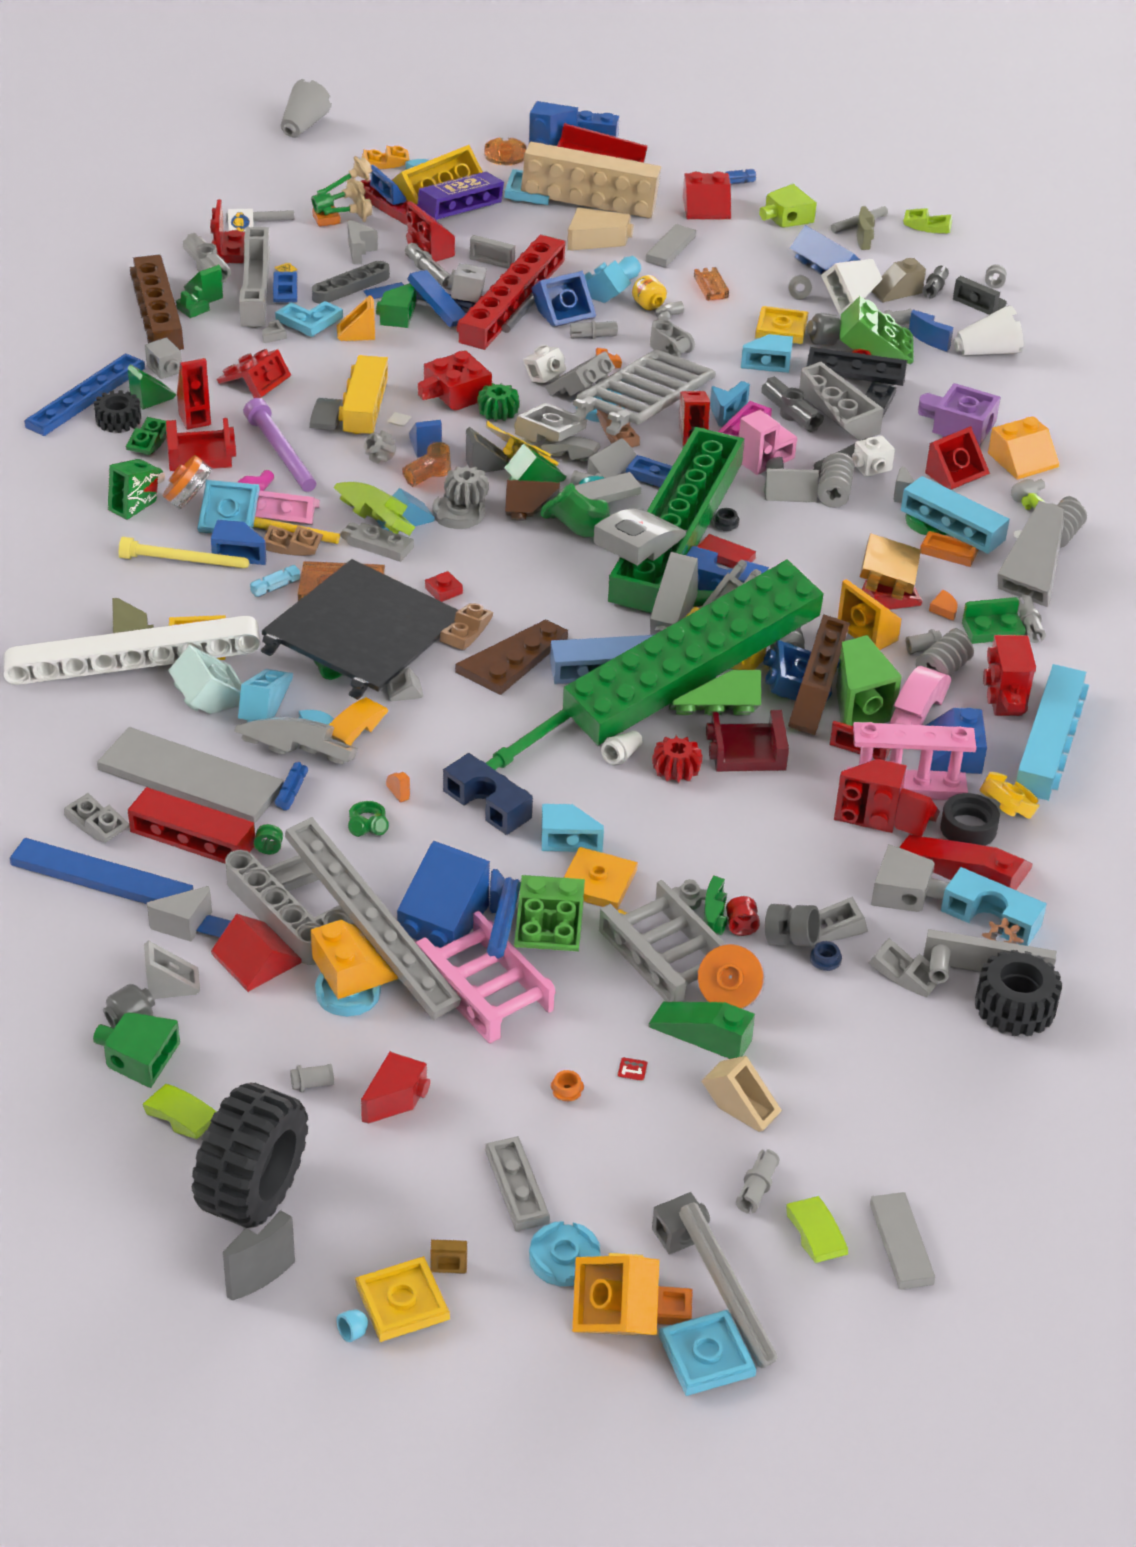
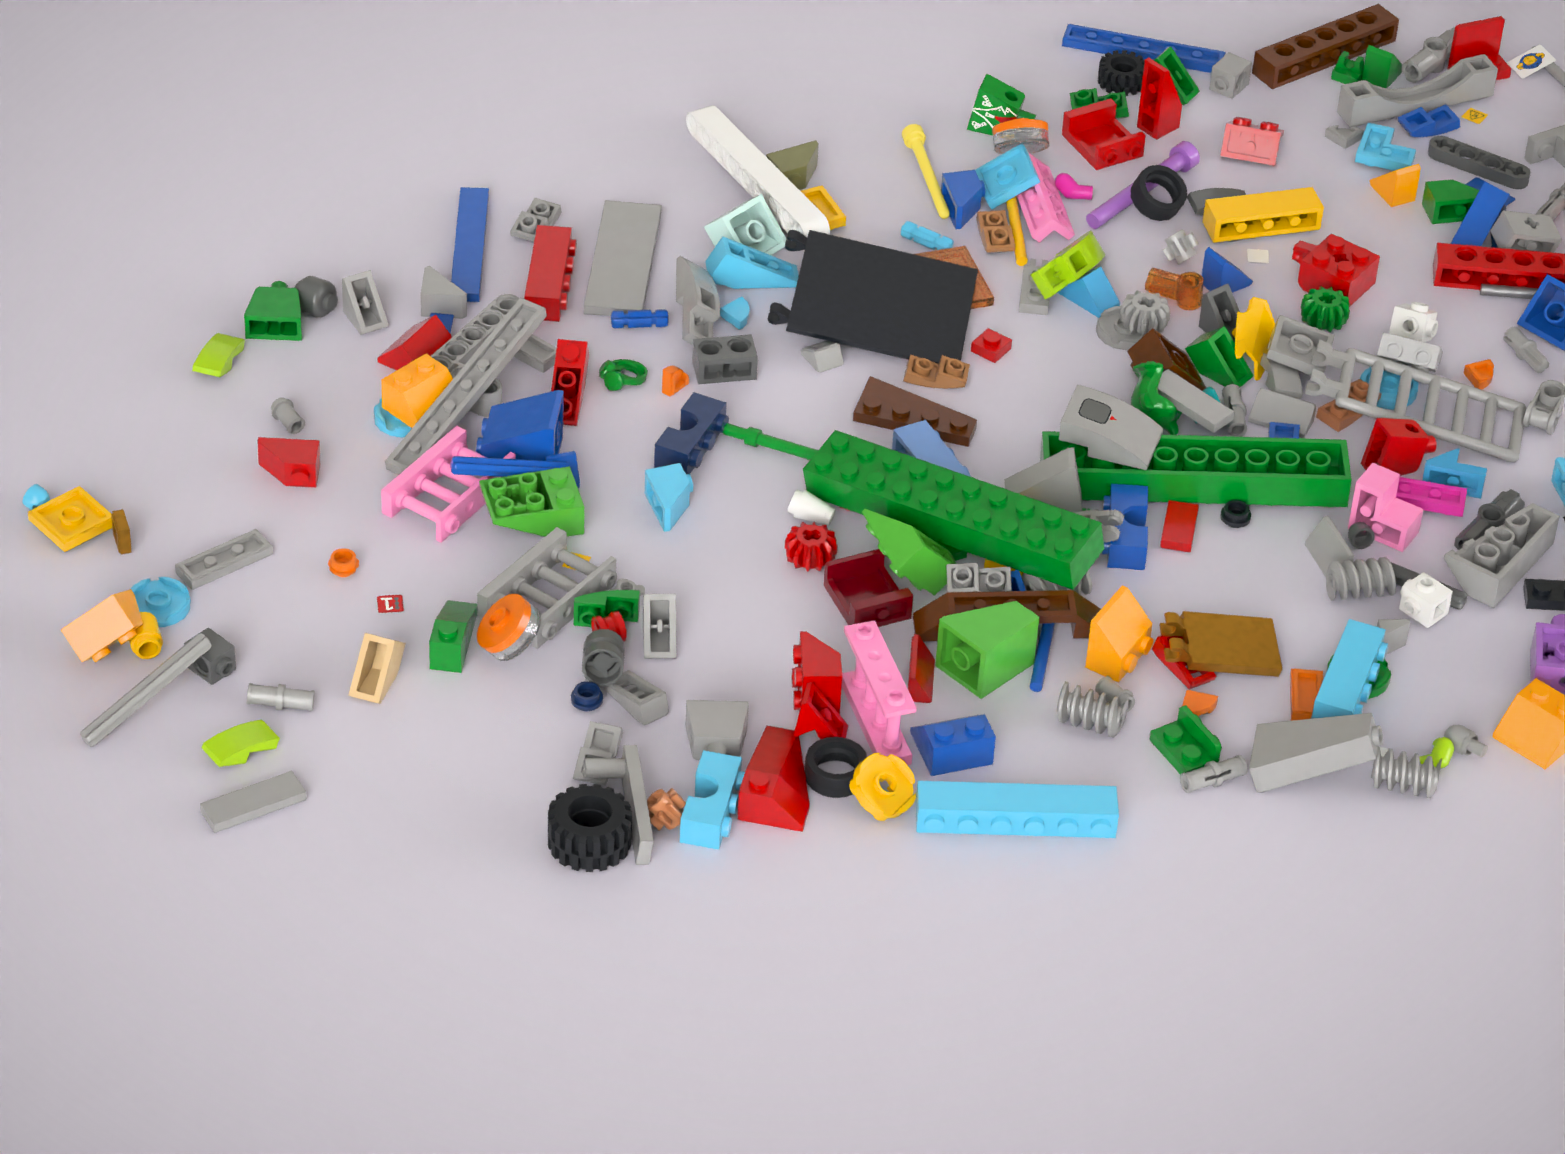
camera: 70 degrees right, 0 degrees up
black tyre [191,1082,308,1228] -> none
dark grey slope [222,1210,295,1301] -> none
green bush [254,824,283,855] -> none
light orange slope [329,697,389,745] -> none
light orange plate [563,847,638,910] -> none
orange tile [657,1286,693,1325] -> none
medium azure plate [659,1309,756,1396] -> none
bright pink arch [889,666,952,725] -> none
red slope [925,426,990,490] -> none
red hinge [983,635,1036,716] -> none
none -> red slope [551,339,589,426]
none -> light grey slope [642,594,676,658]
none -> dark grey brick [692,334,758,384]
none -> light grey slope [946,563,1012,592]
none -> black tyre [1131,165,1187,221]

